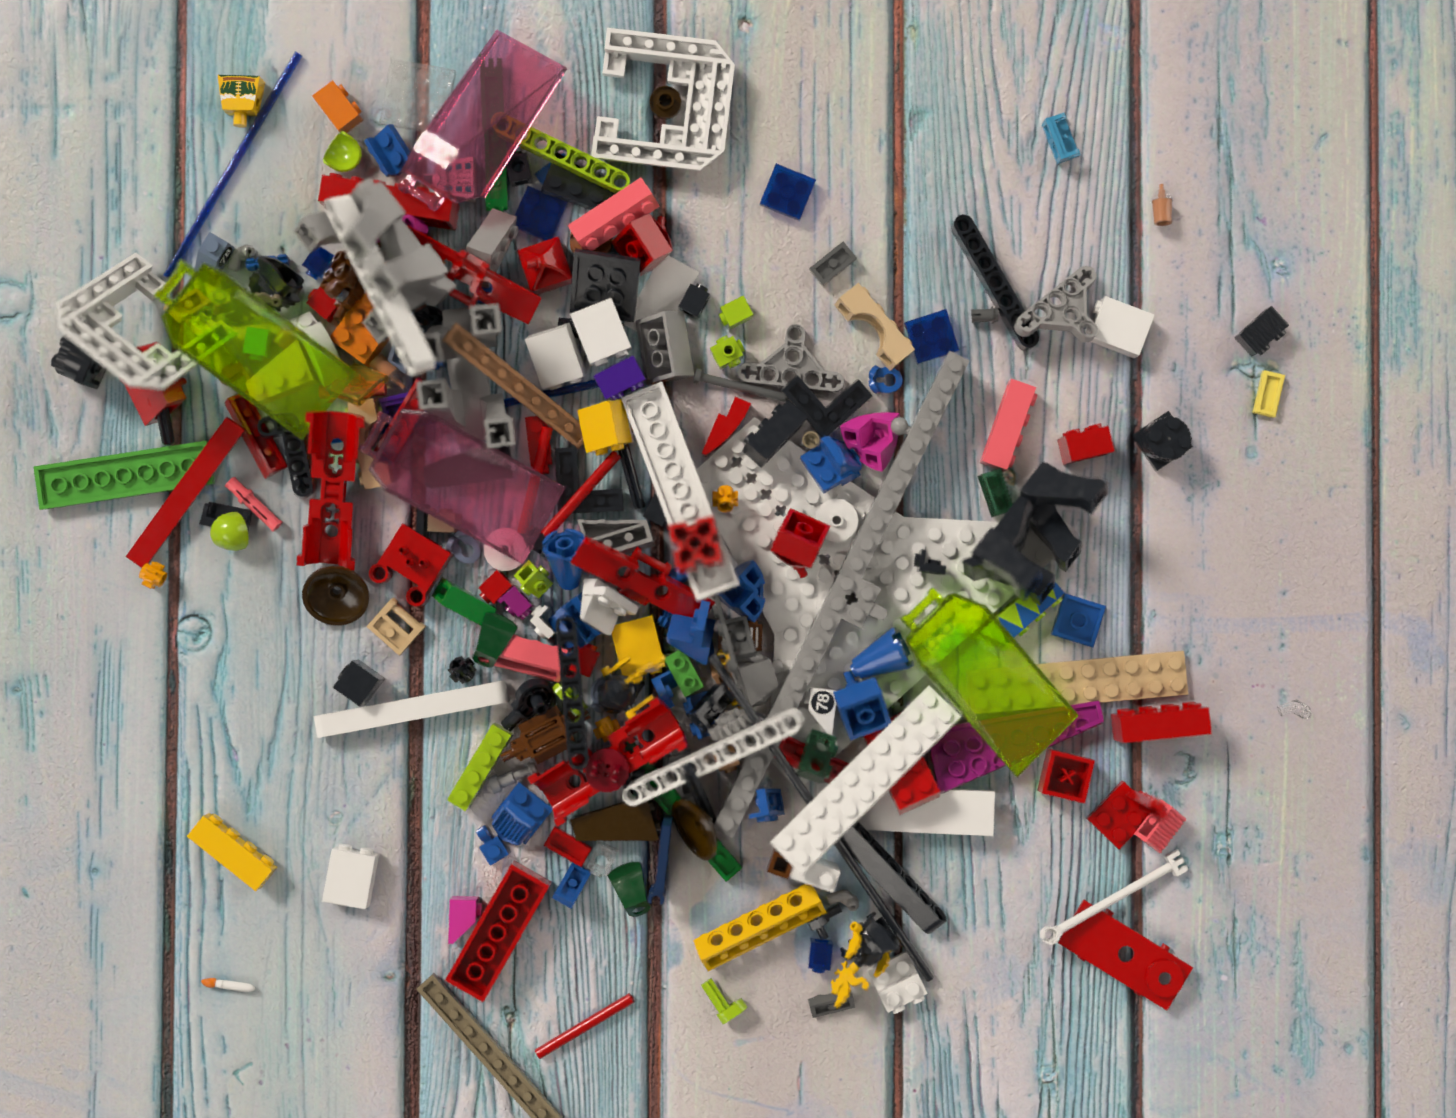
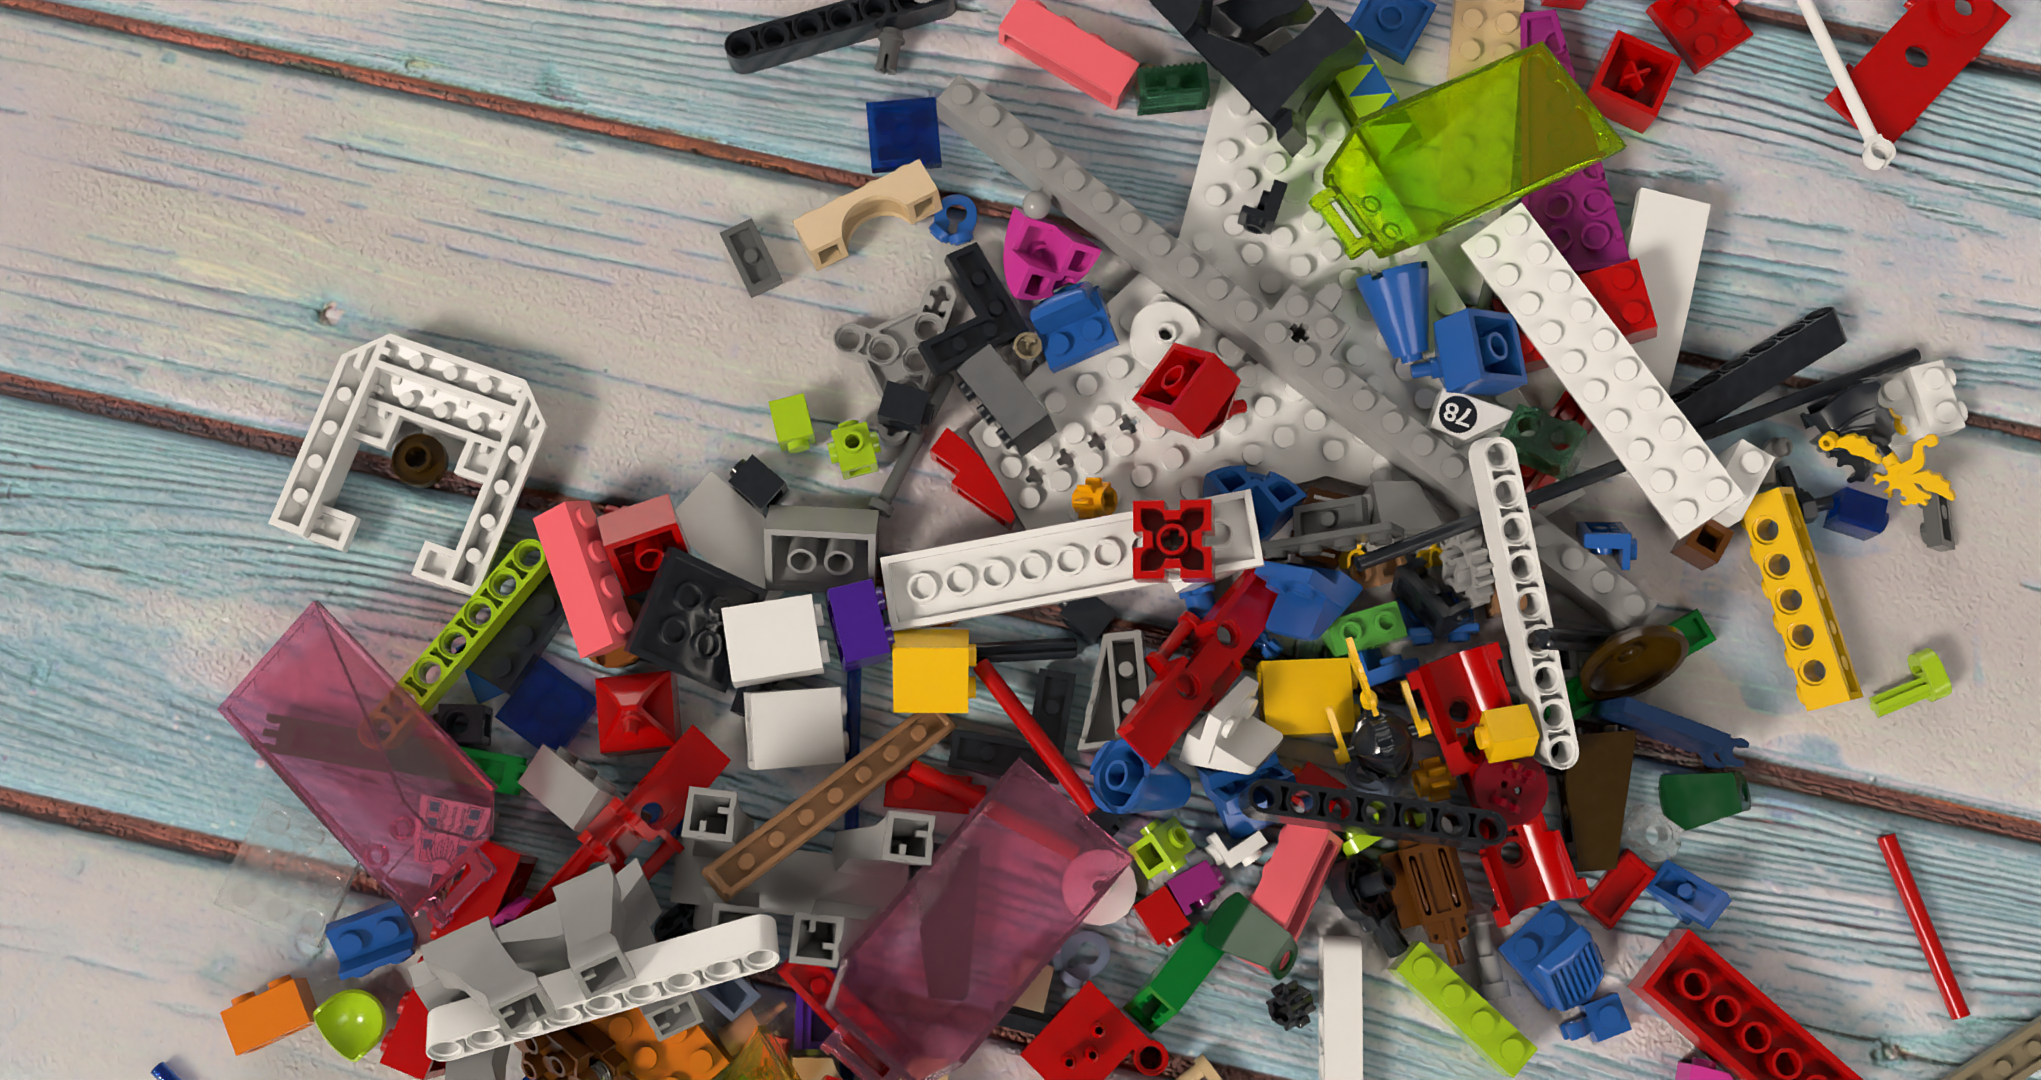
camera: 85 degrees left, 10 degrees down
clear blue plate [760,163,816,221] -> none
none -> black brick [877,380,935,435]
none -> yellow brick [1474,704,1540,763]

